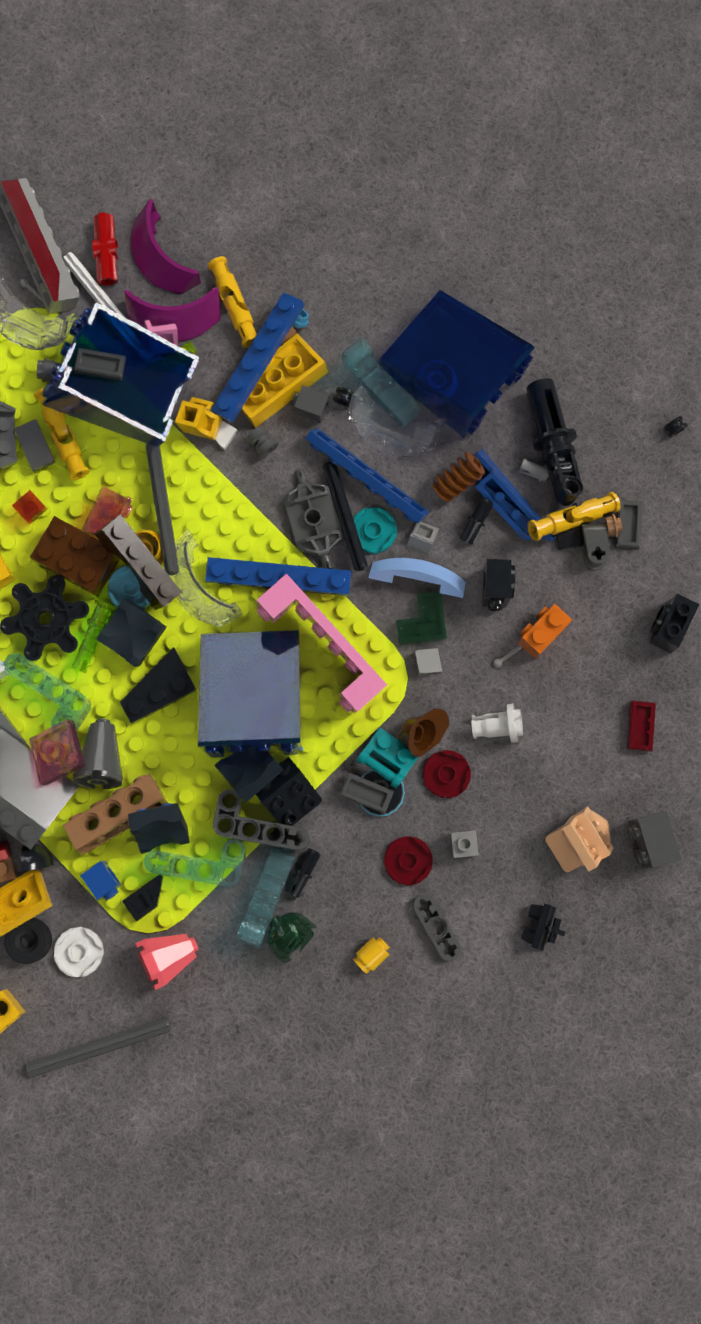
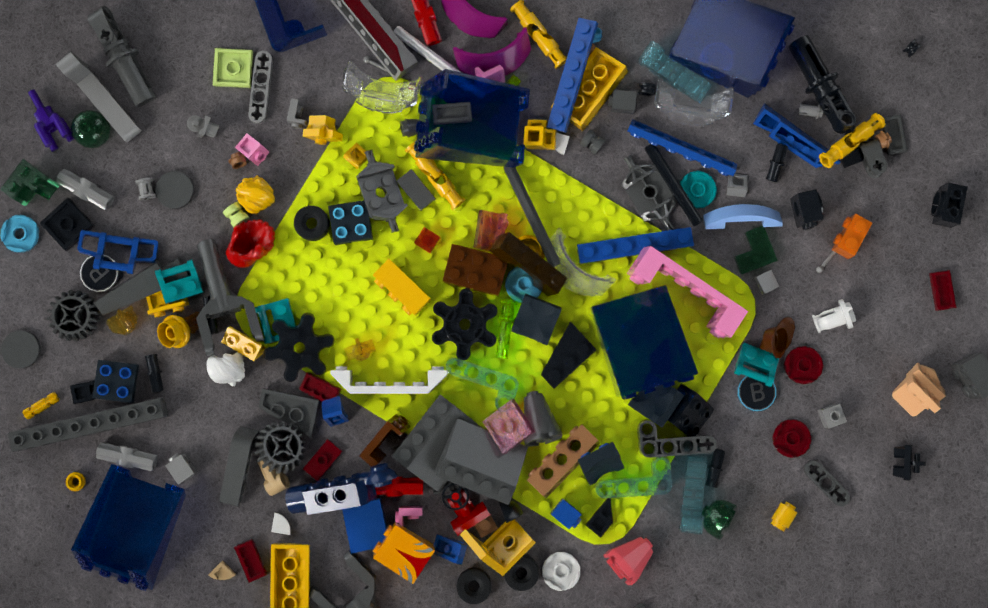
camera: 10 degrees left, 5 degrees up
dark grey tile [339,773,394,814] -> none
dark orange piece [432,451,485,502] -> none

